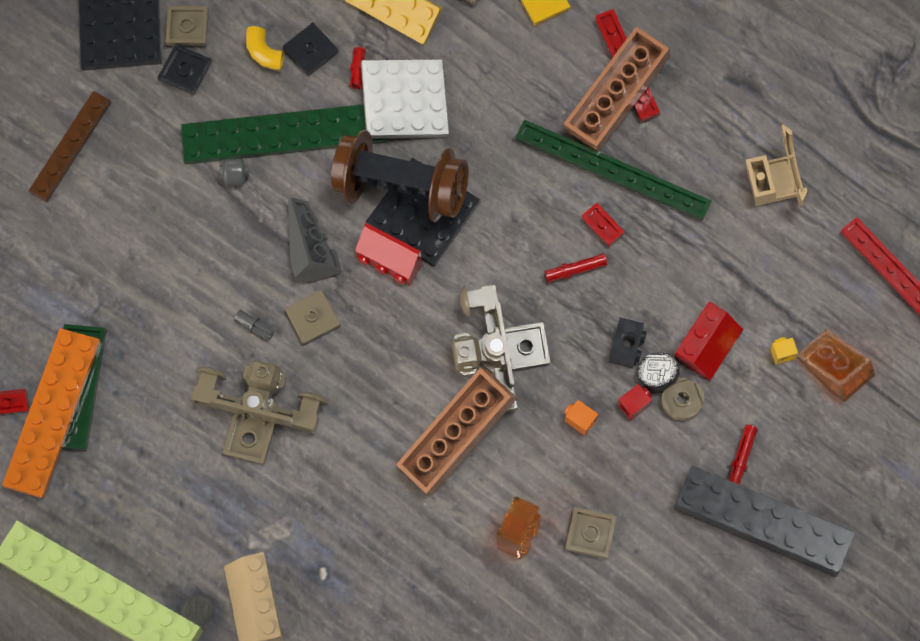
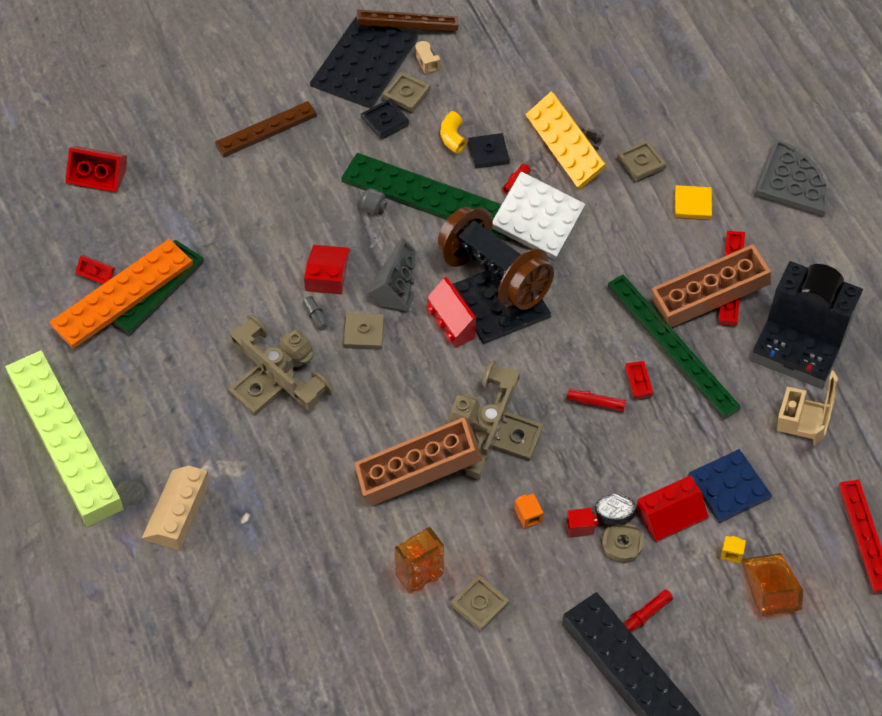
camera: 25 degrees right, 15 degrees down
black brick [609,317,647,369] -> none
none -> red slope [304,245,350,294]
none -> dark blue plate [688,449,772,523]
none -> black piece [750,261,863,390]

